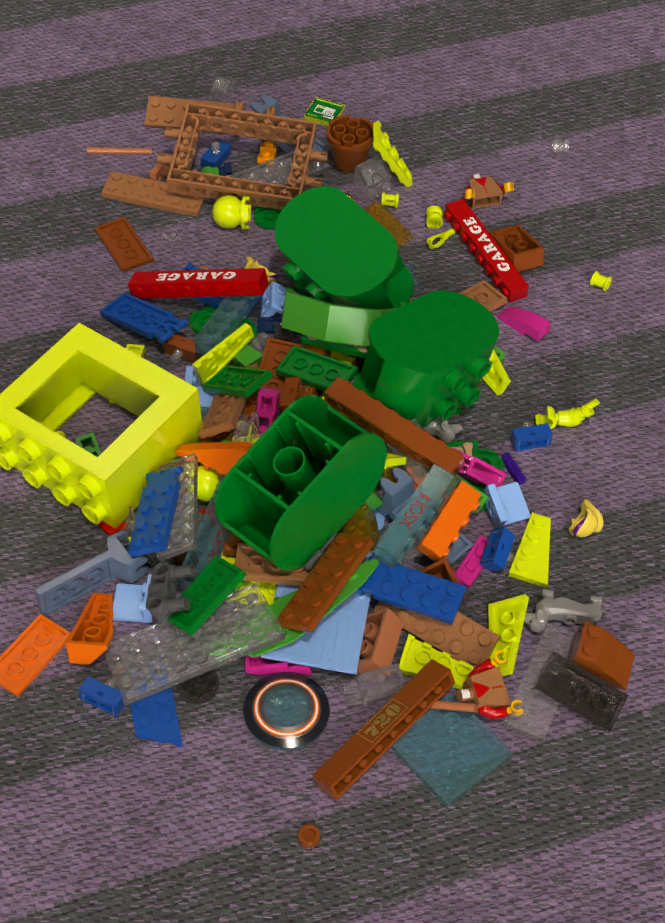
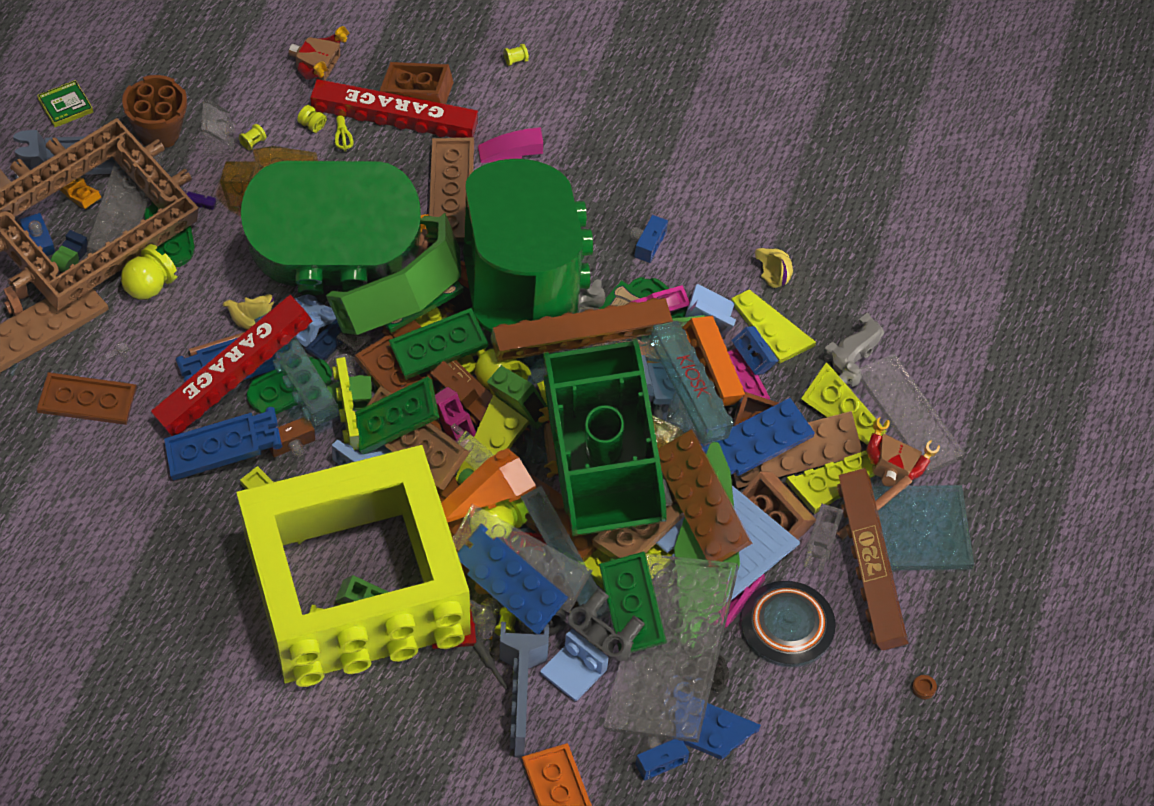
camera: 55 degrees left, 5 degrees up
orange wedge [66,593,114,665] -> none
neon yellow wing [372,120,413,187] -> none
dark purple axle [501,452,526,485] -> none
clear smoke slope [534,652,629,733] -> none
neon yellow piece [535,399,600,429] -> none
dark orange slope [567,621,635,690] -> none

